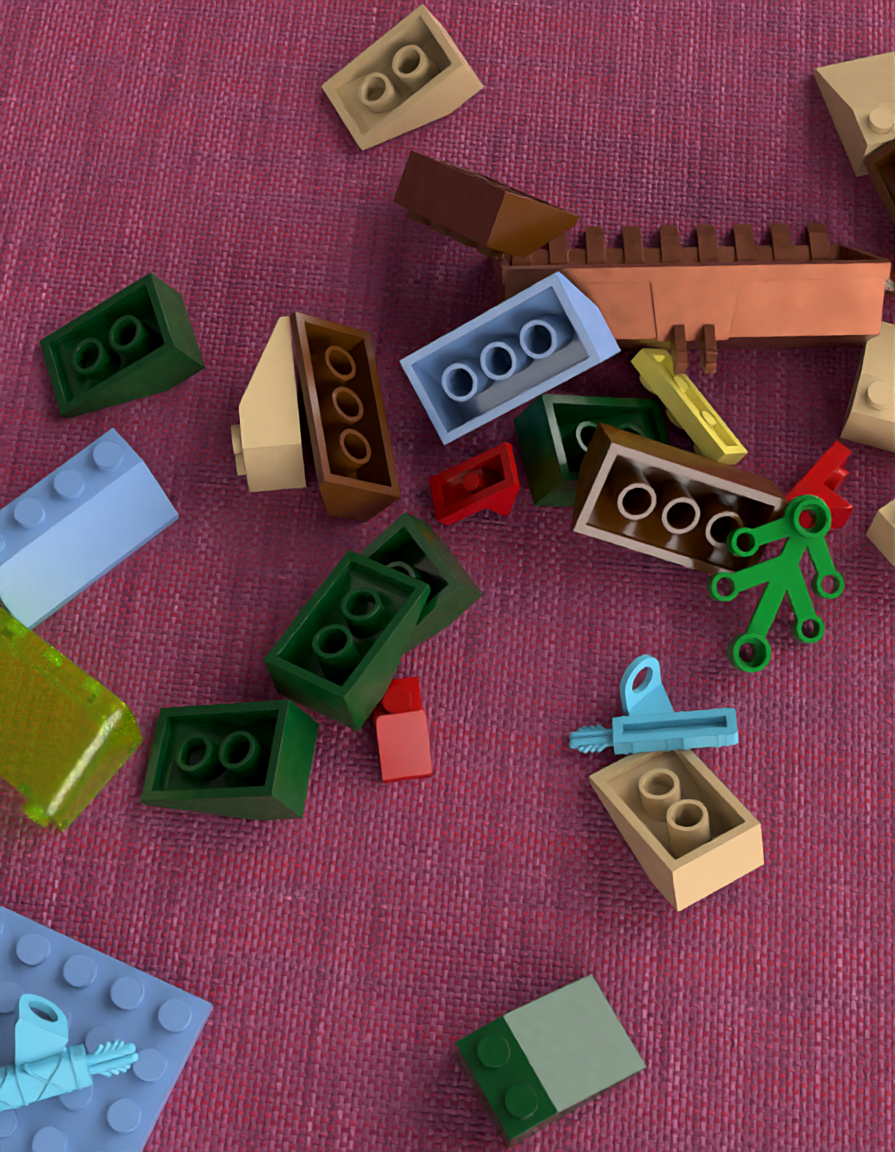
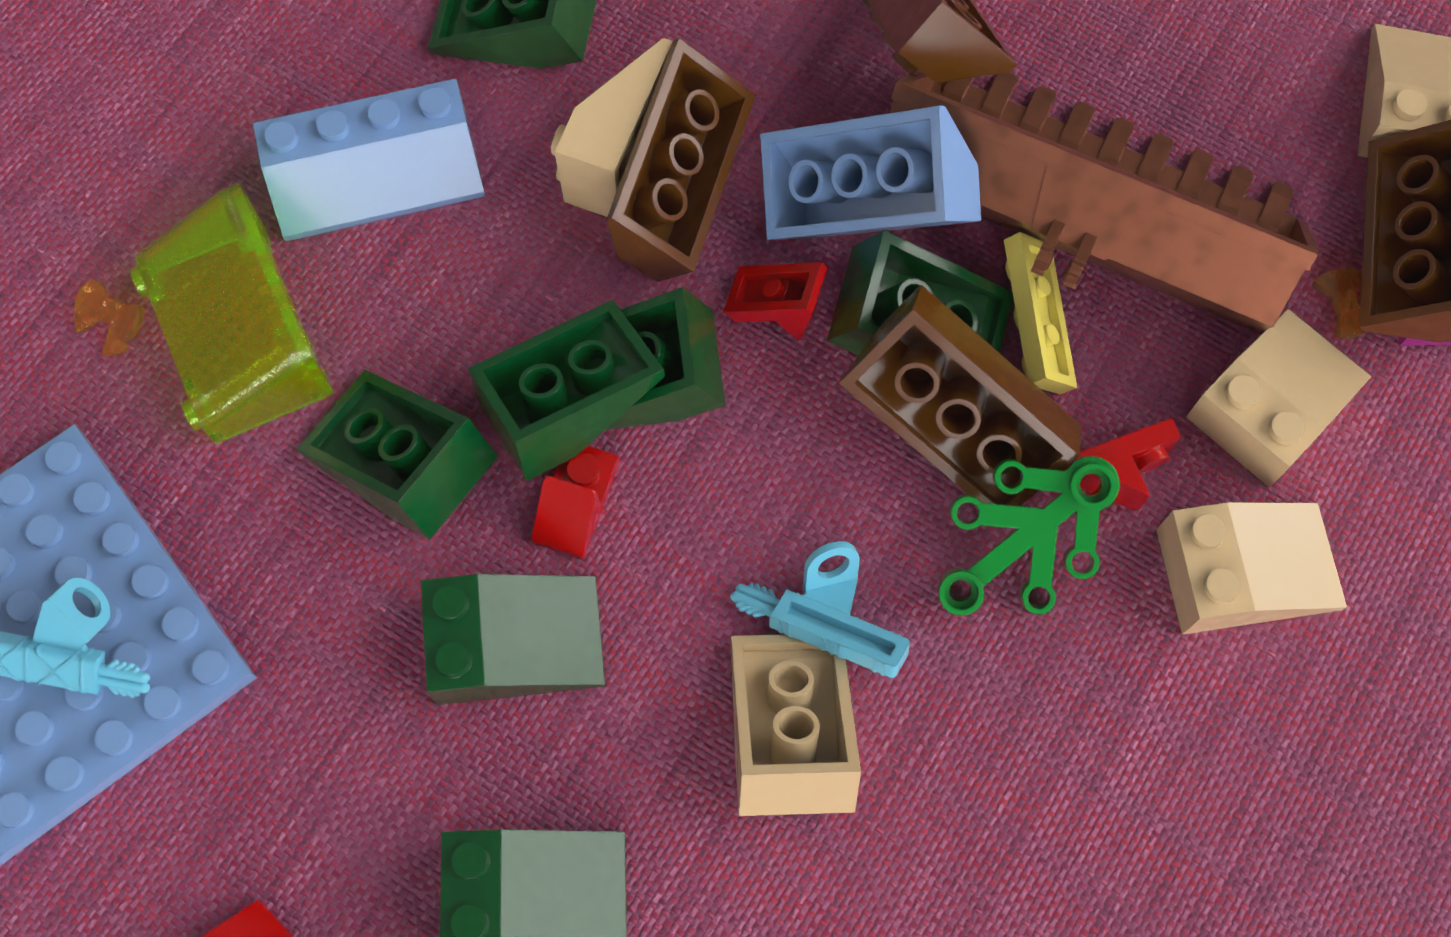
camera: 30 degrees right, 5 degrees up
none -> slope [421,574,606,705]

